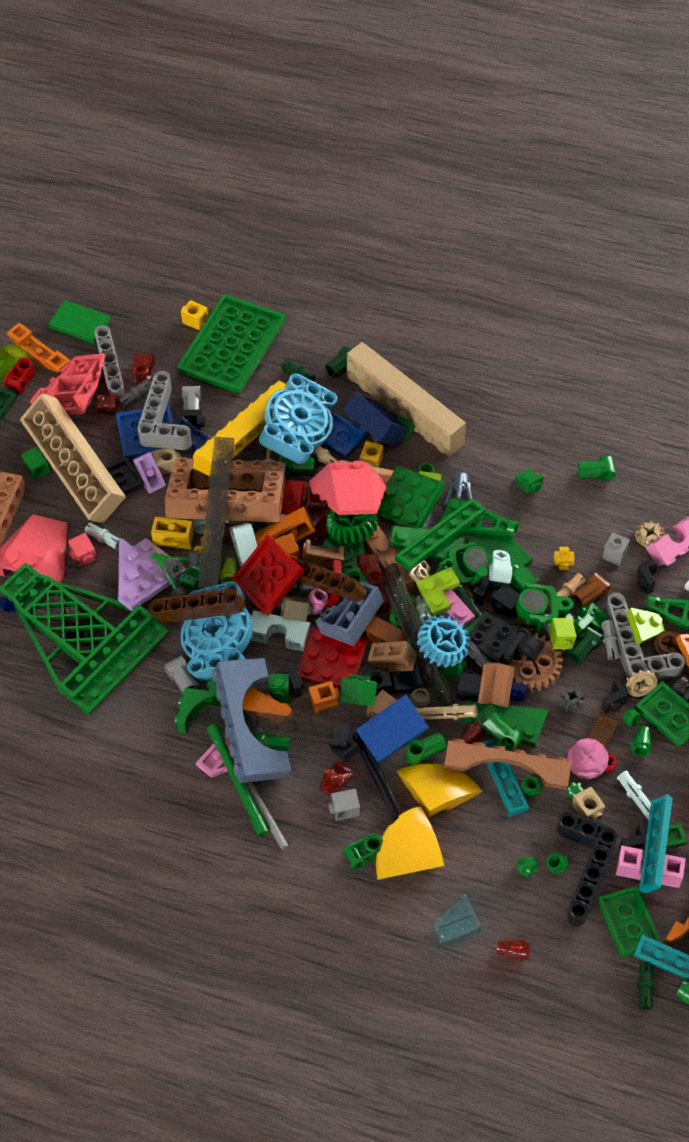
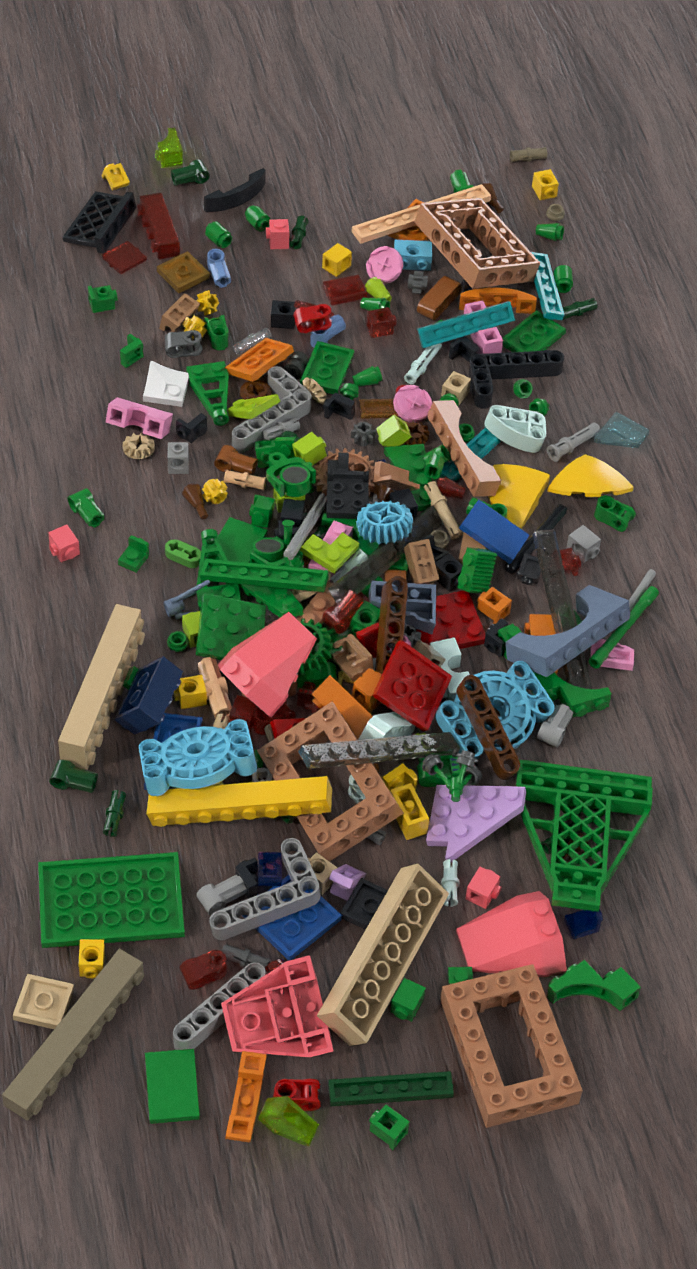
camera: 125 degrees left, 5 degrees down
light aqua piece [488,550,512,583] -> none
clear red cone [497,940,530,962] -> none
none -> dark tan brick [2,948,144,1121]
none -> tan plate [13,974,74,1029]
none -> coral brick [48,525,80,562]
none -> bright green beam [165,539,201,568]
none -> reddish brown cone [182,483,208,519]
none -> light grey axle [283,494,327,560]
none -> lime brick [376,415,412,447]
none -> reddish brown gear [403,420,430,445]
none -> green plate [448,967,473,985]
none -> light aqua beam [484,405,546,453]
none -> light grey pin [547,422,601,462]

